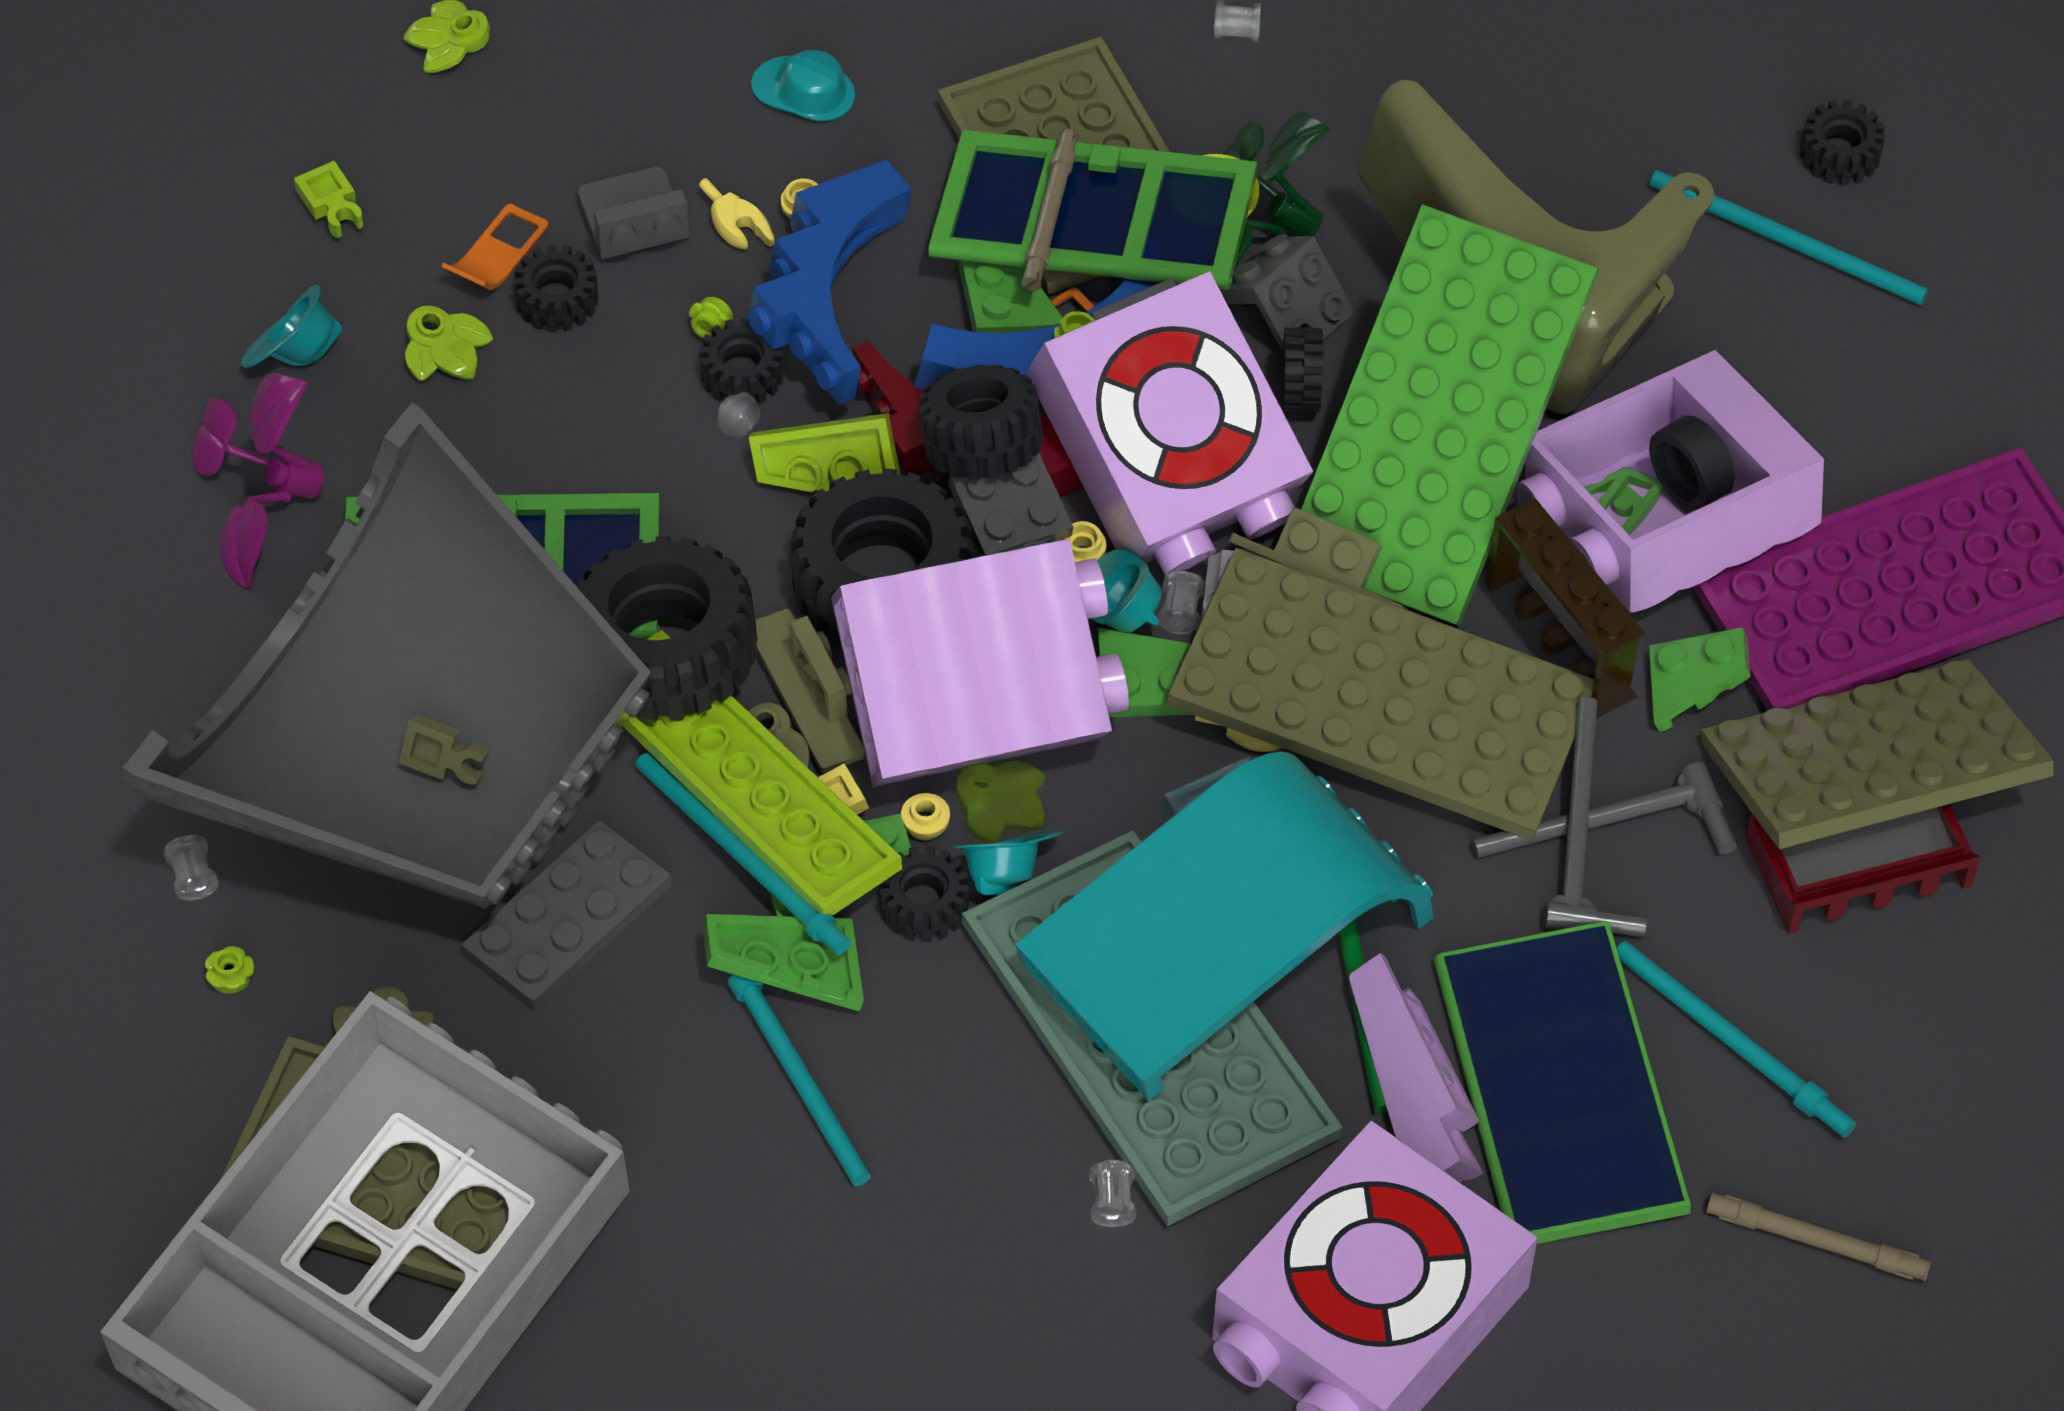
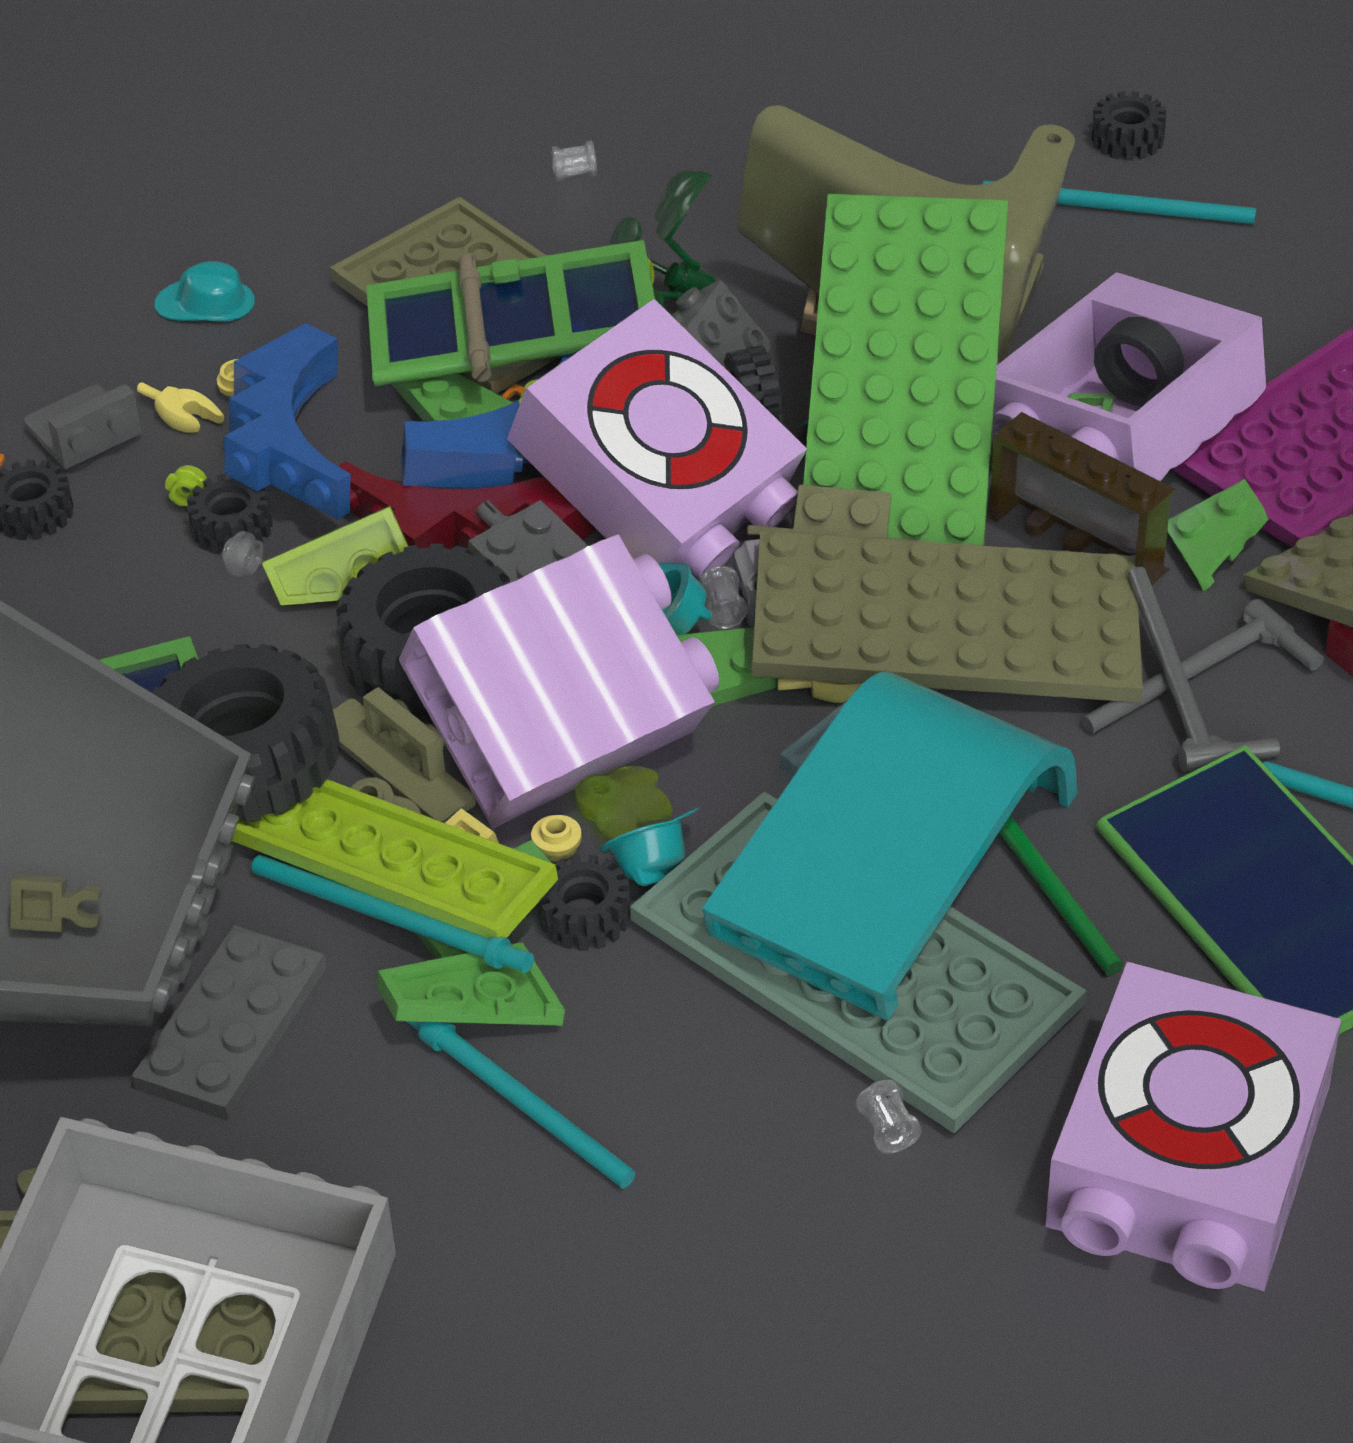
camera: 15 degrees left, 10 degrees down
black tyre [919,364,1043,480] -> none
lavender wedge [1349,953,1483,1182] -> none

